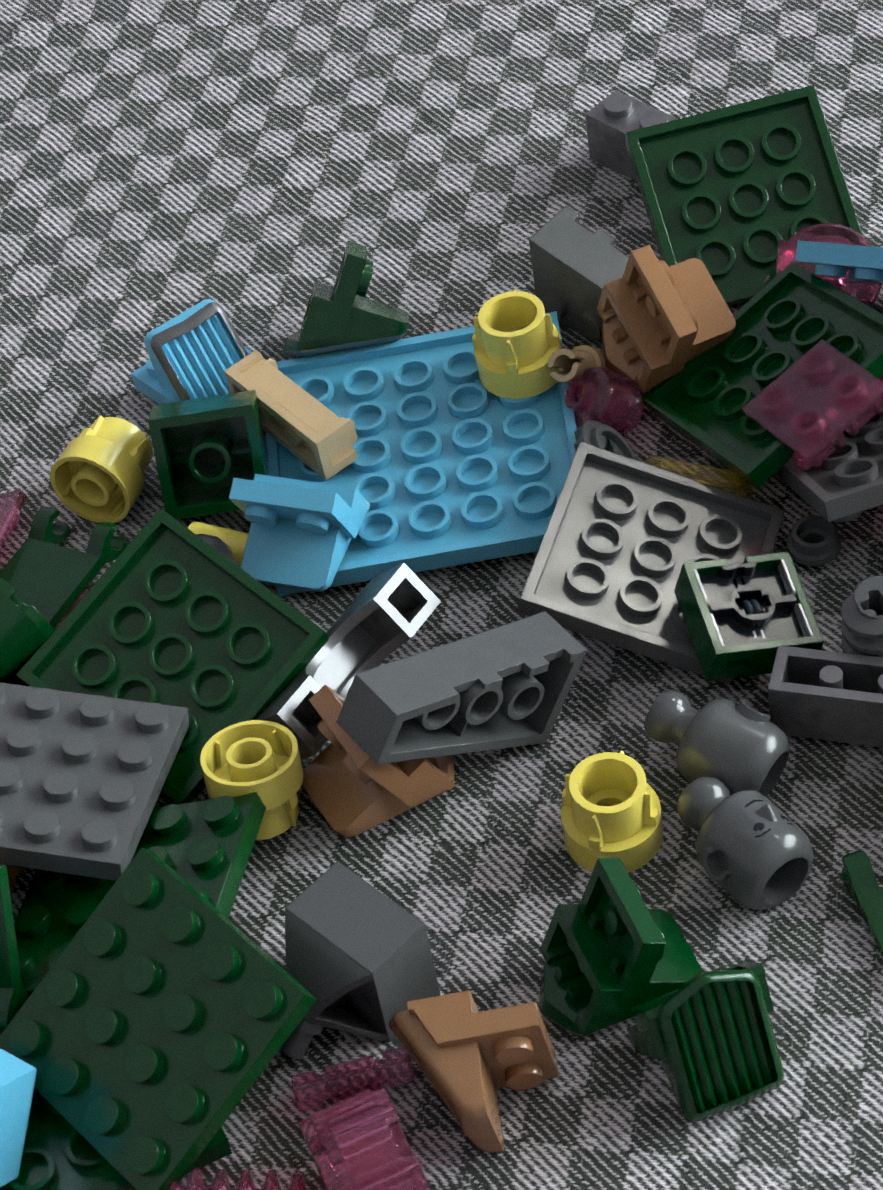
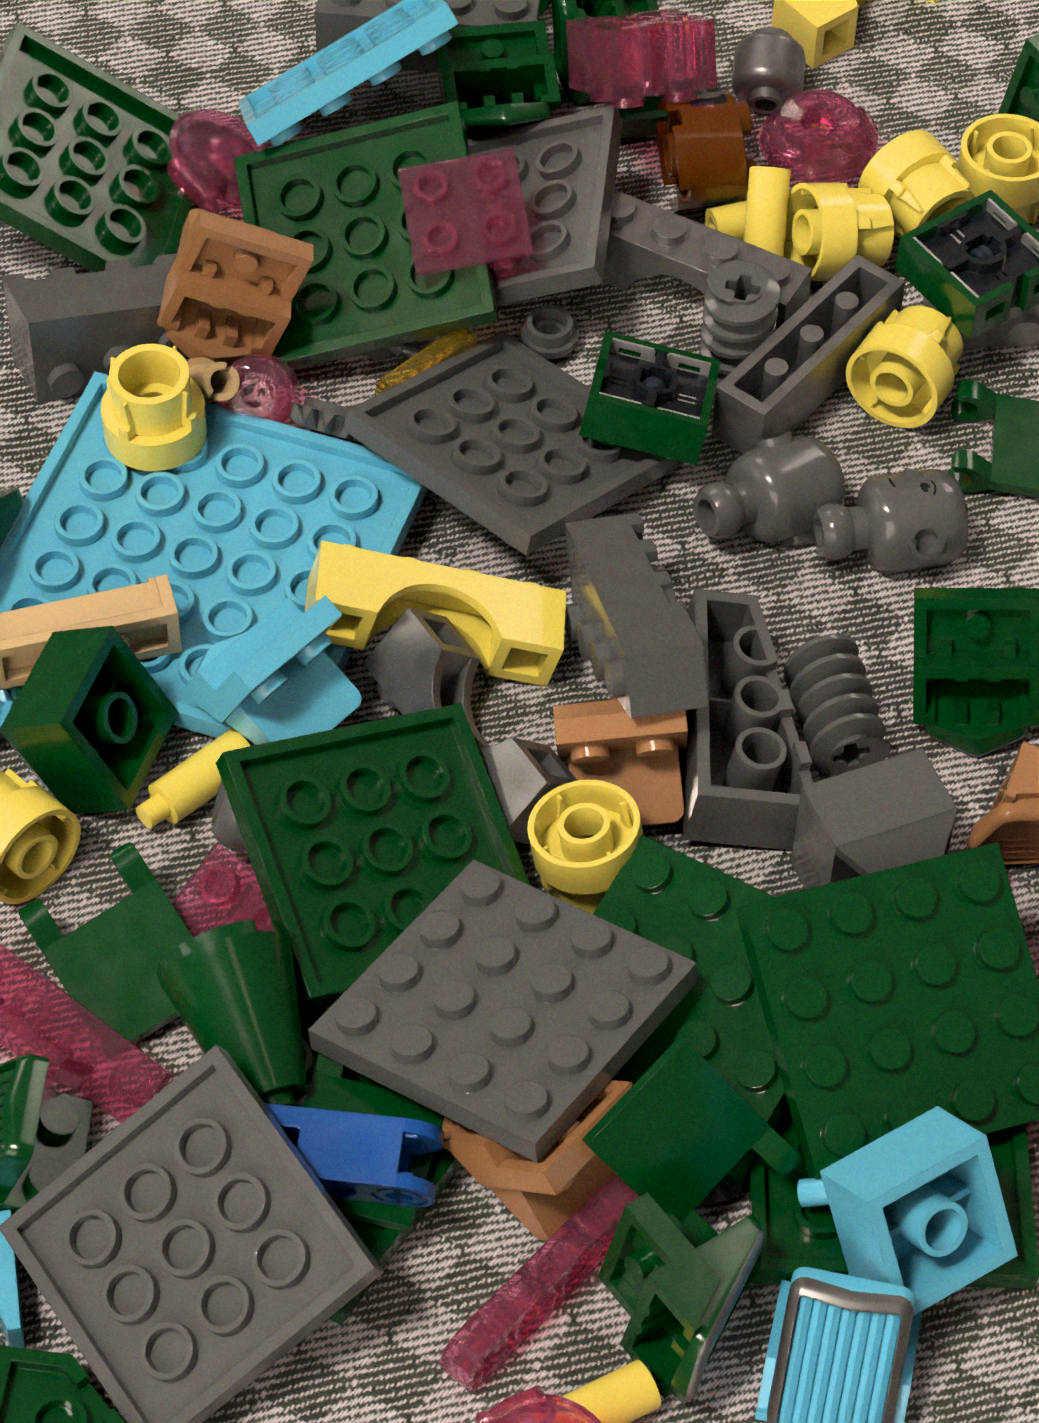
camera: 75 degrees left, 5 degrees up
light yellow piece [561,750,663,872] -> none
none -> light yellow arch [305,540,566,687]
none -> dark grey wedge [682,589,814,851]
none -> dark grey piece [783,634,891,777]

